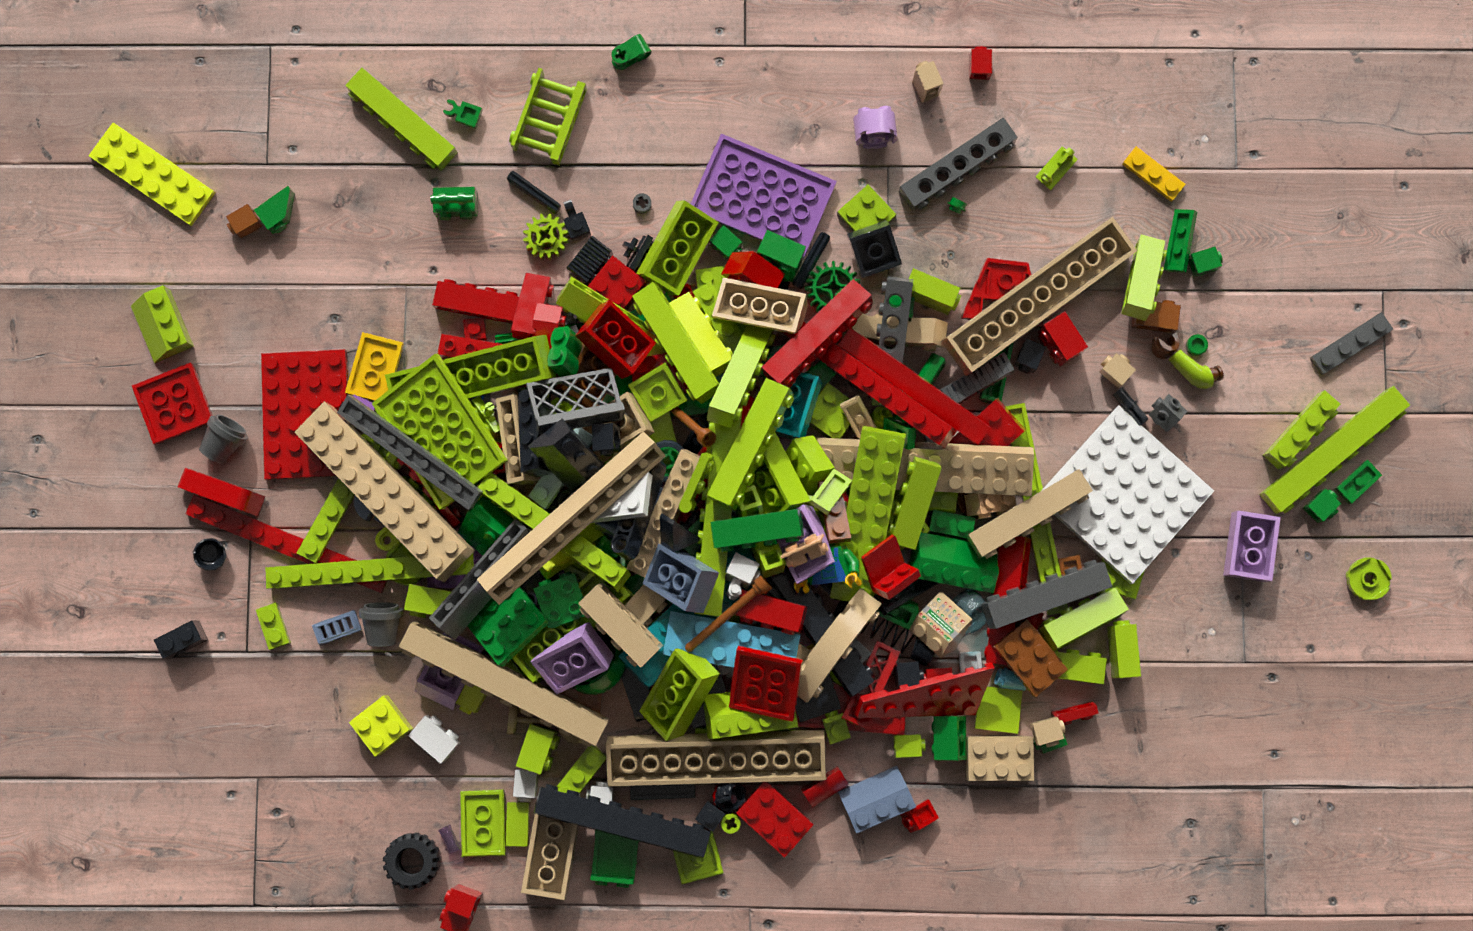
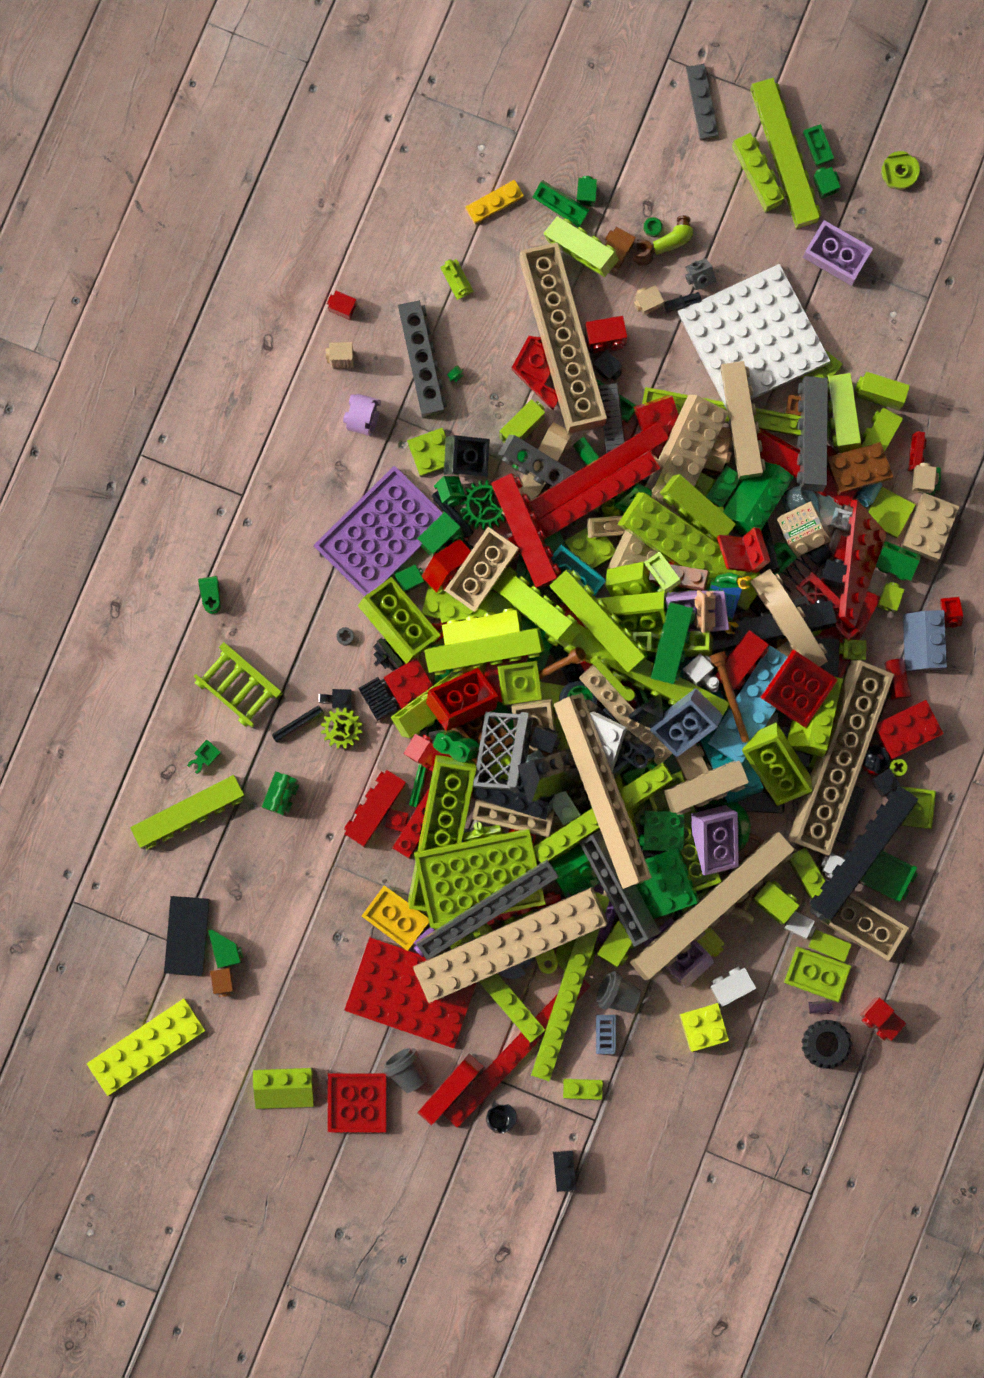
camera: 70 degrees left, 0 degrees up
red brick [511,272,554,339] -> none
none -> black tile [164,896,210,976]
none -> green brick [434,476,465,507]

